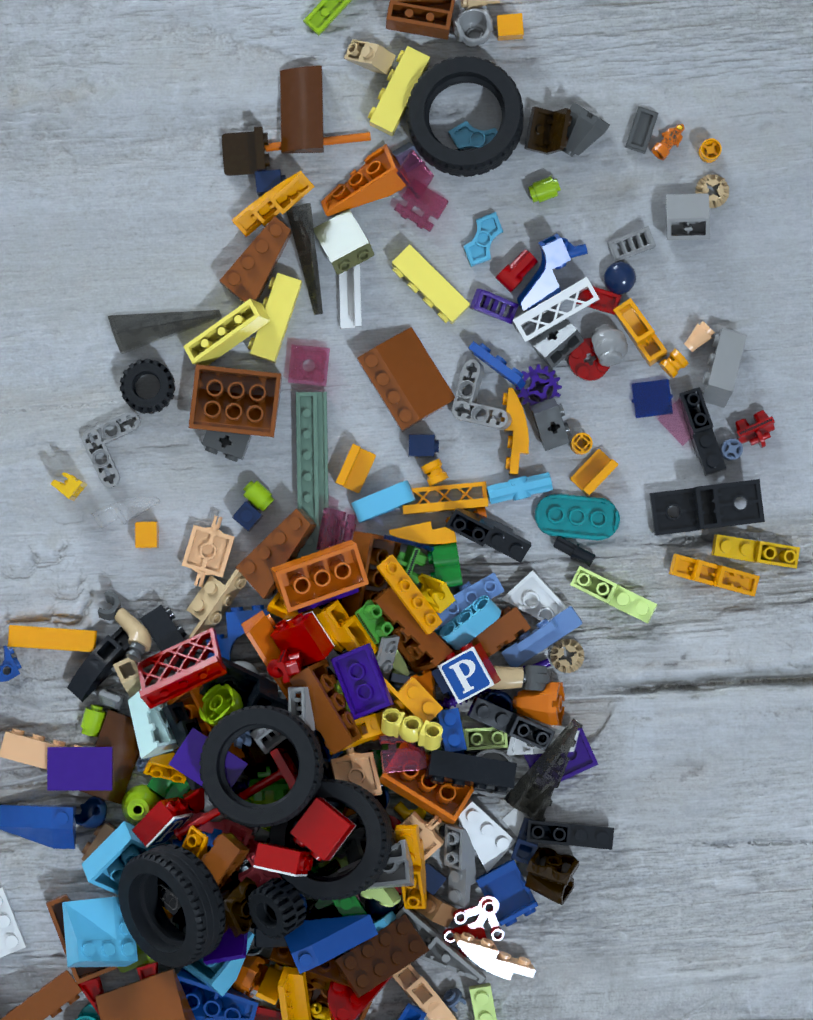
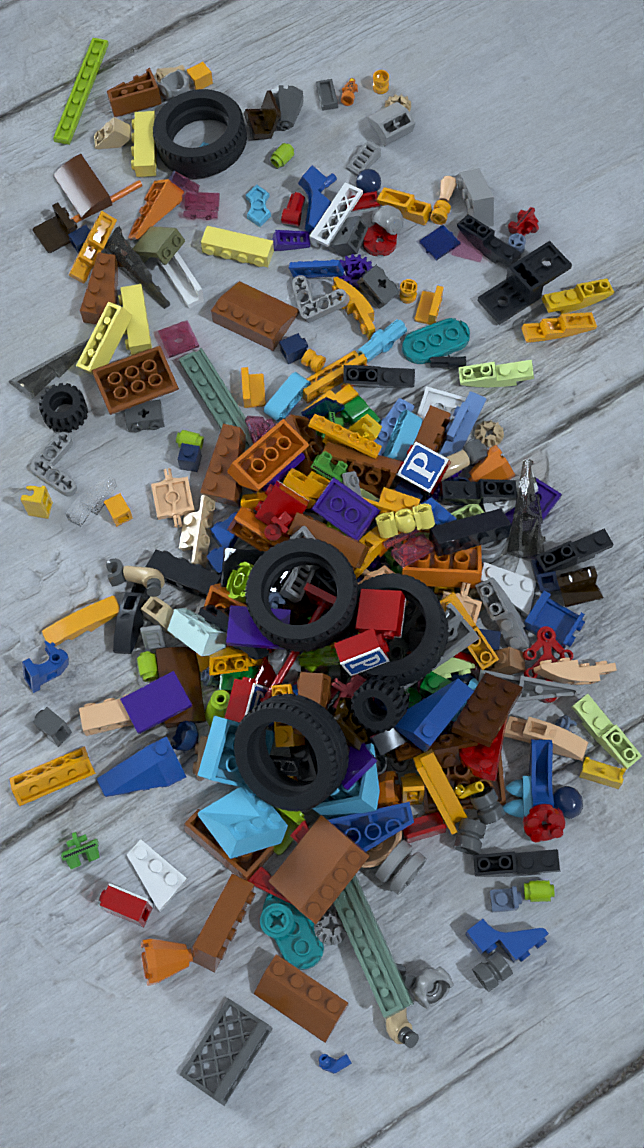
camera: 25 degrees left, 20 degrees down
red fence [137,627,227,709] -> none

